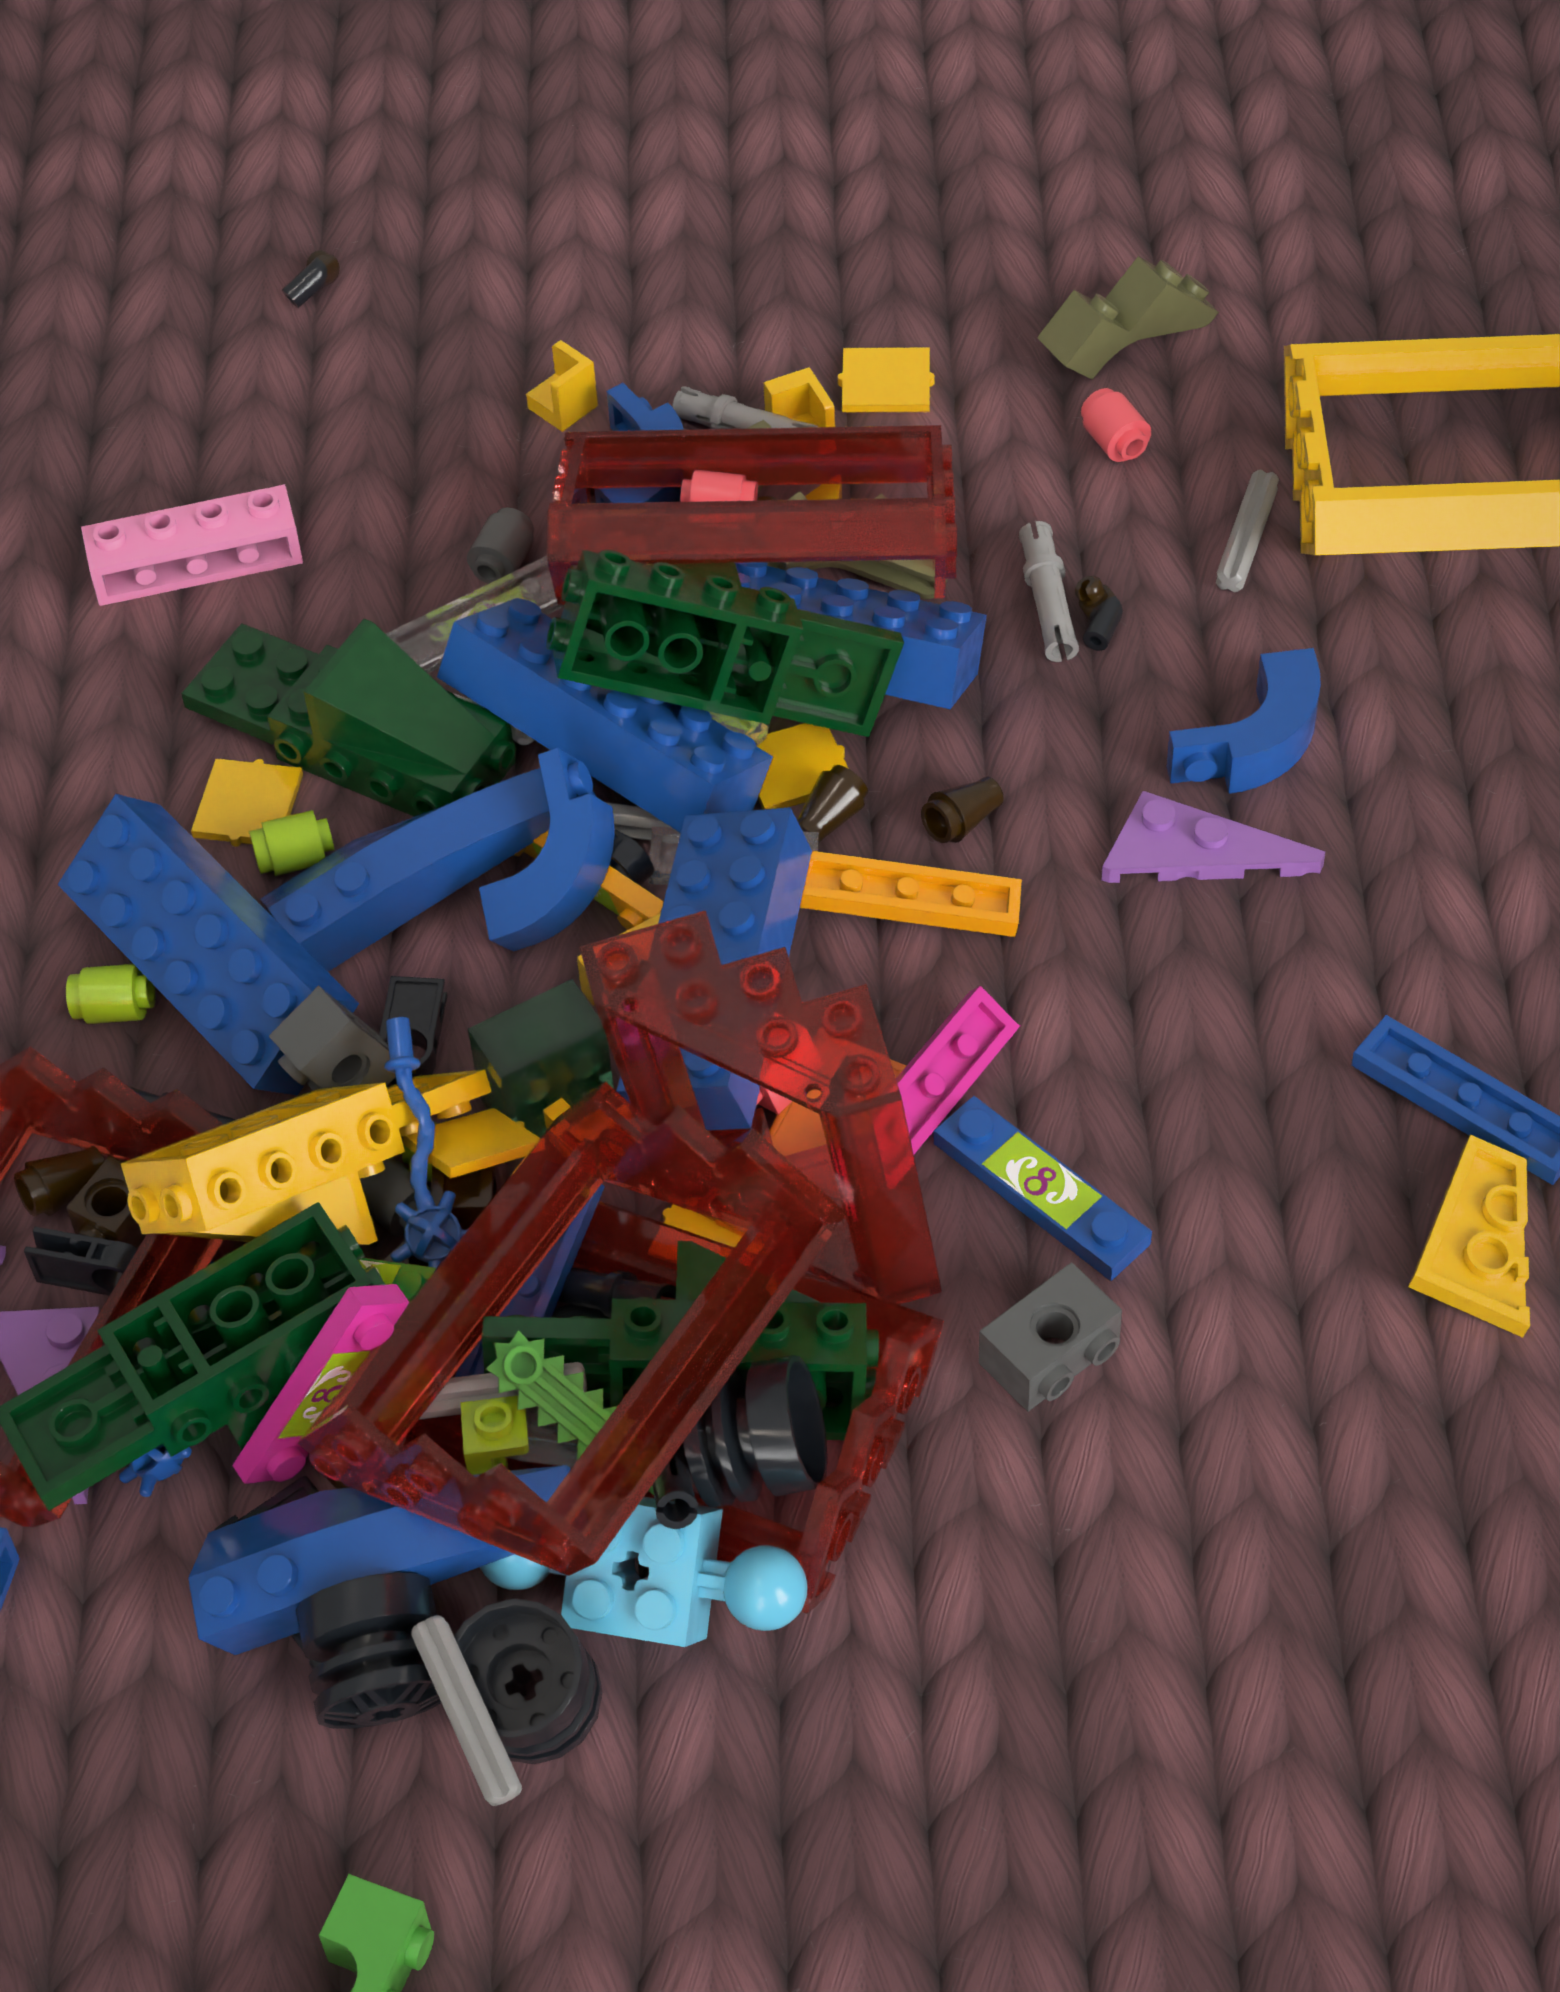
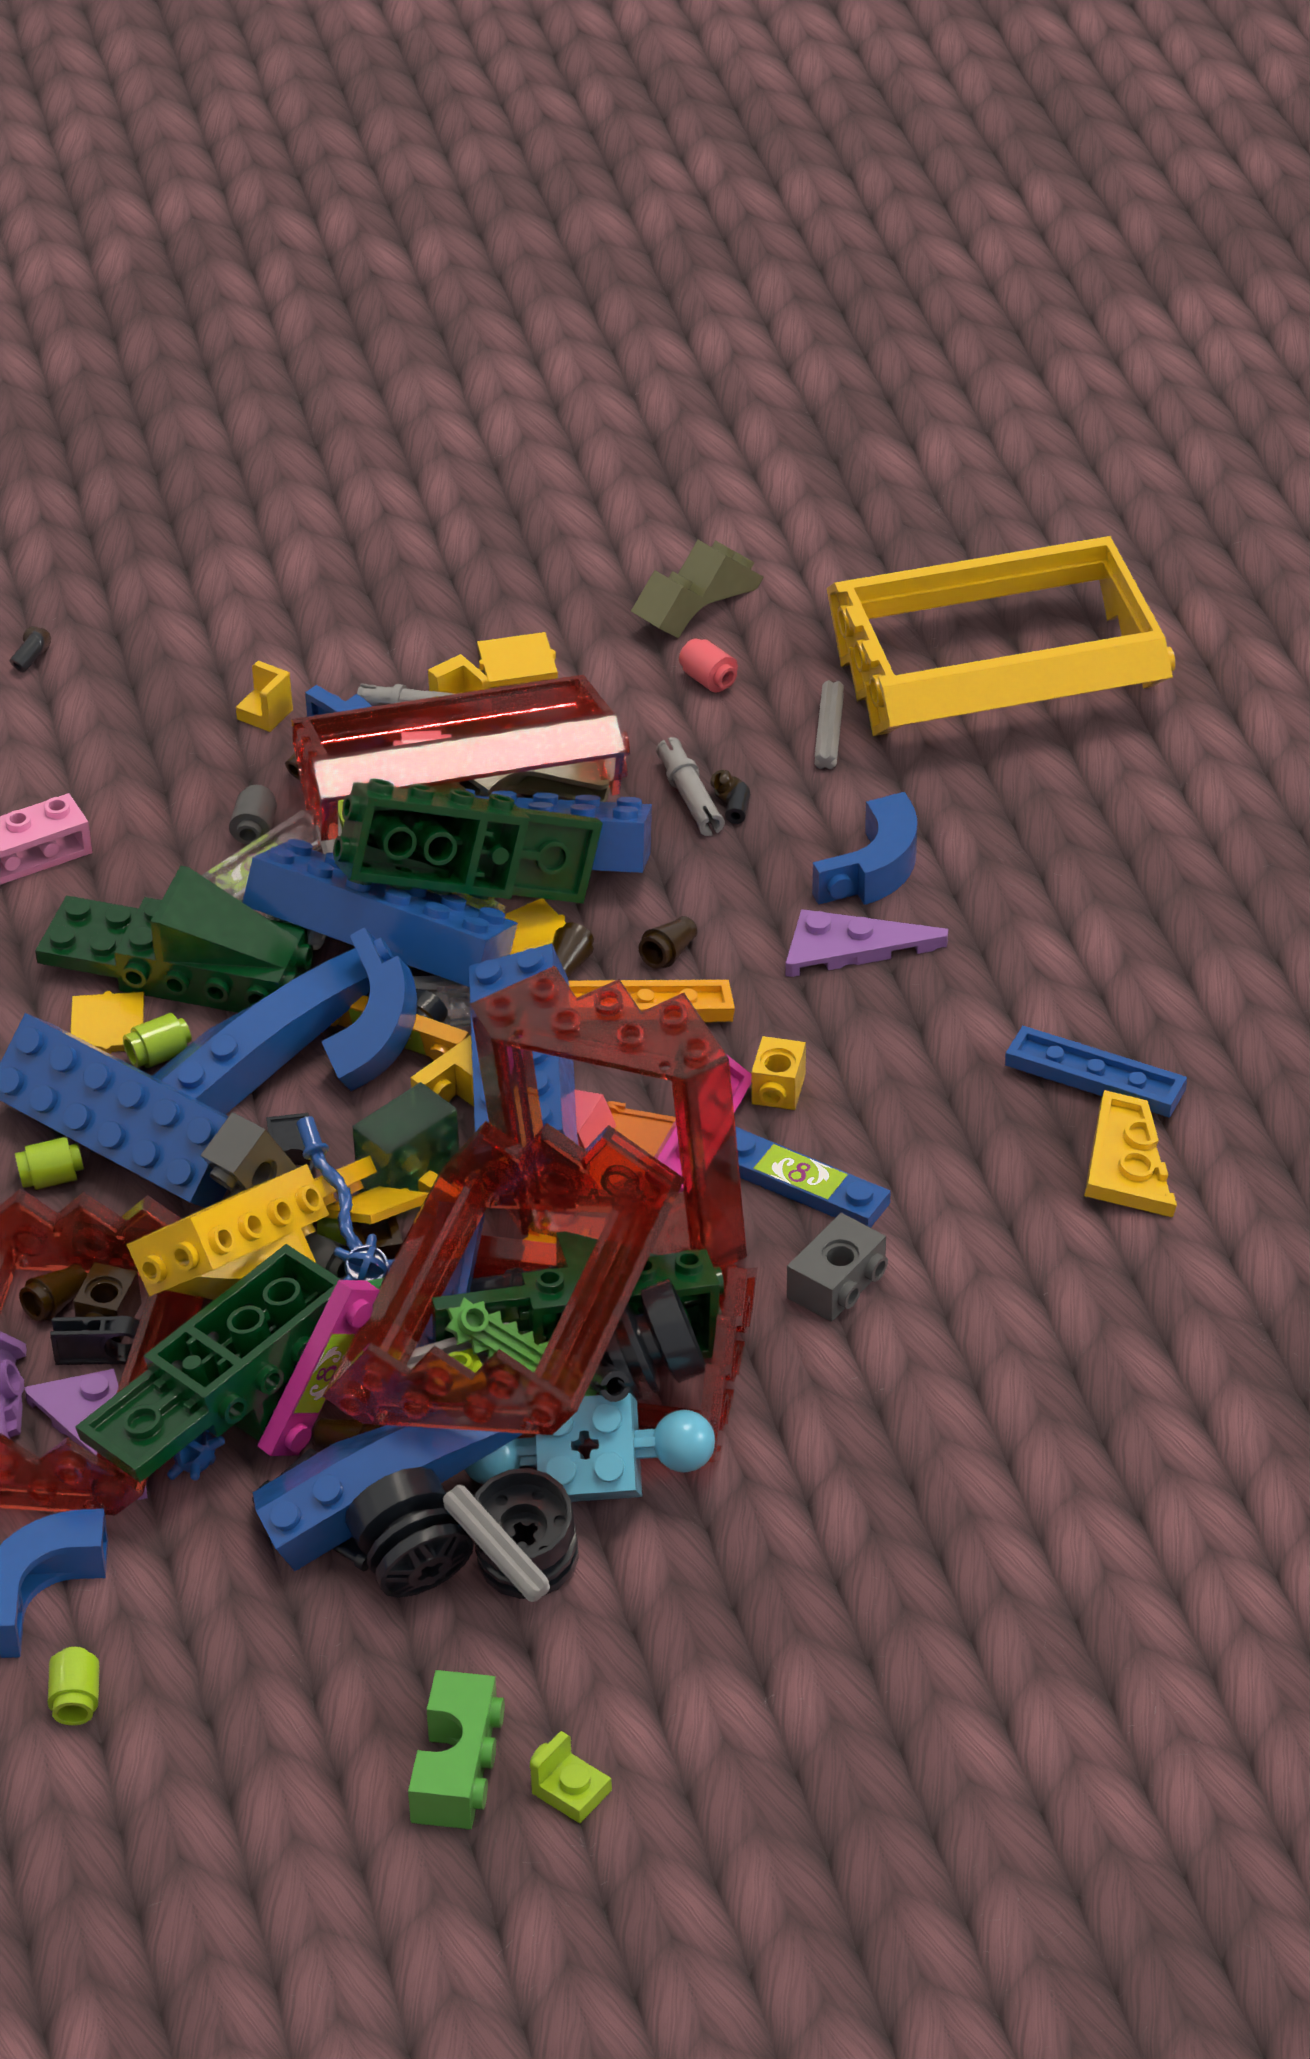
camera: 15 degrees left, 10 degrees down
none -> yellow brick [751,1036,806,1110]

